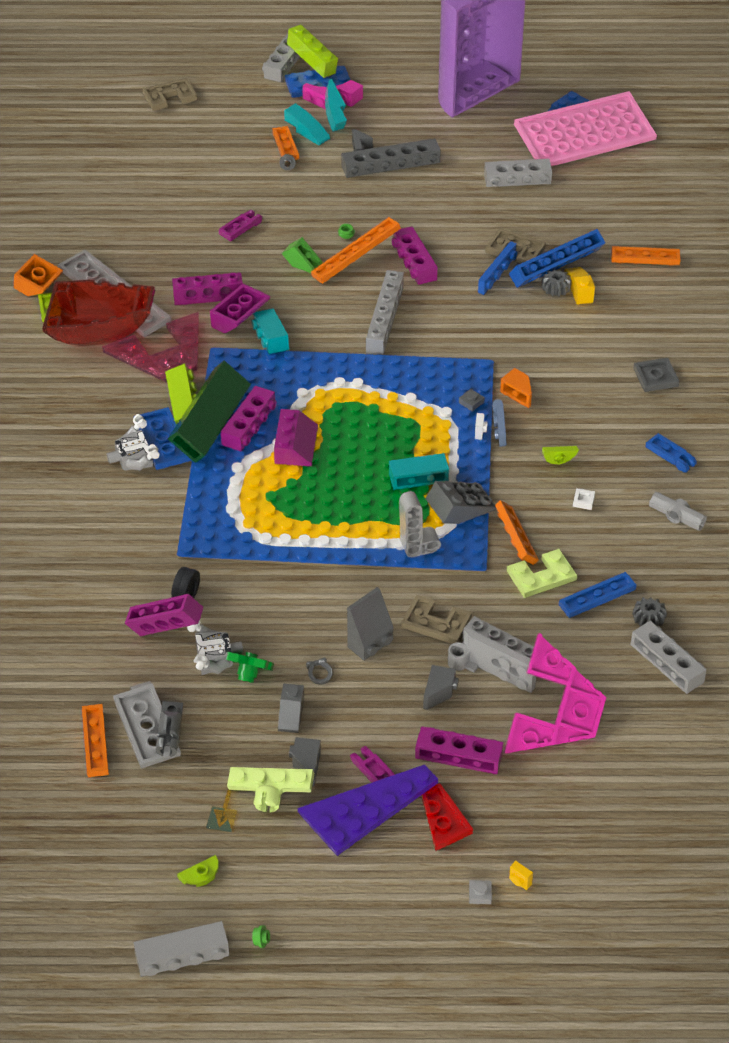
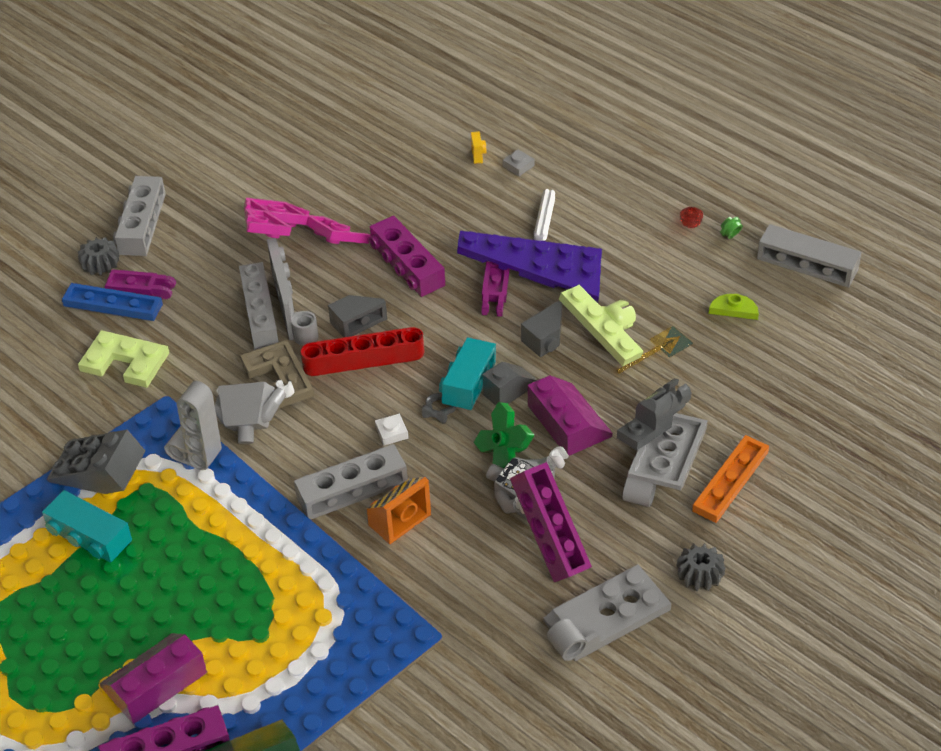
camera: 135 degrees left, 0 degrees up
black tyre [171,567,200,598] -> none
dark grey slope [347,587,393,660] -> none
red wing [421,783,473,851] -> none
orange plate [495,500,539,565] -> none
none -> magenta hinge [104,270,176,300]
none -> light grey torso [214,380,294,444]
none -> light grey brick [294,444,408,520]
none -> red beam [301,327,425,376]
none -> orange slope [367,477,431,544]
none -> white plate [375,413,408,446]
none -> teal brick [439,337,496,410]
none -> magenta slope [527,375,613,456]
none -> white axle [534,189,555,241]
none -> light grey hinge [543,564,671,662]
none -> dark grey gear [676,543,725,591]
none -> clear red plate [680,207,703,228]

